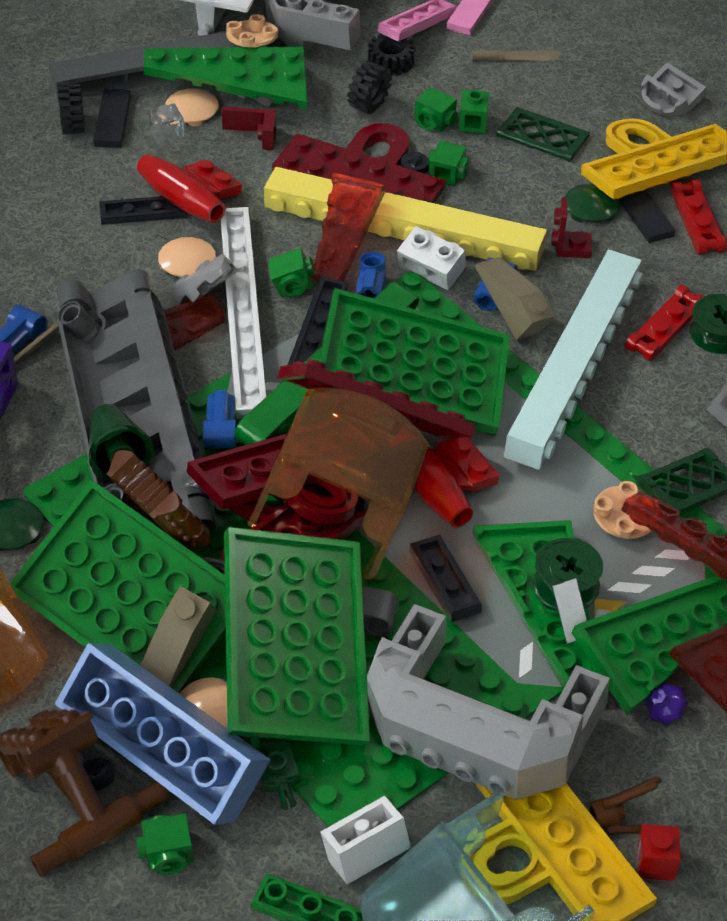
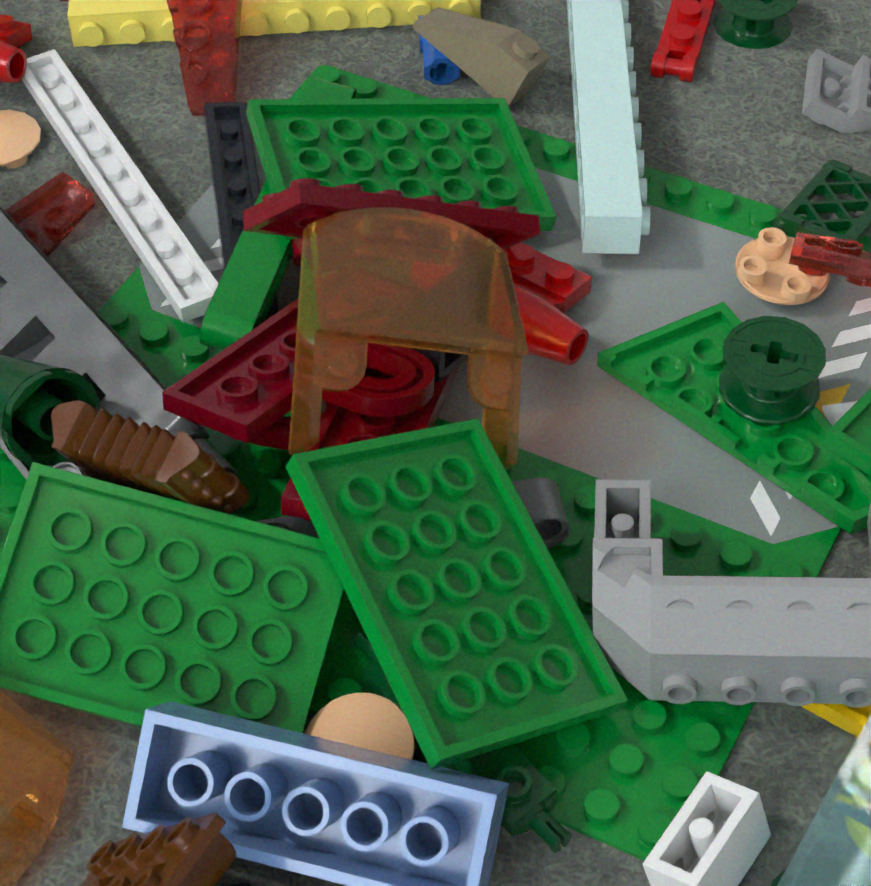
camera: 20 degrees left, 0 degrees up
dark tan slope [140,586,217,688] -> none
light grey slope [170,253,237,306] -> none
blue piece [203,390,236,449] -> none
green brick [268,248,316,297] -> none
blue piece [356,252,387,298] -> none
white brick [397,226,466,290] -> none
black tile [409,535,482,622] -> none
white sticker [553,578,587,644] -> none

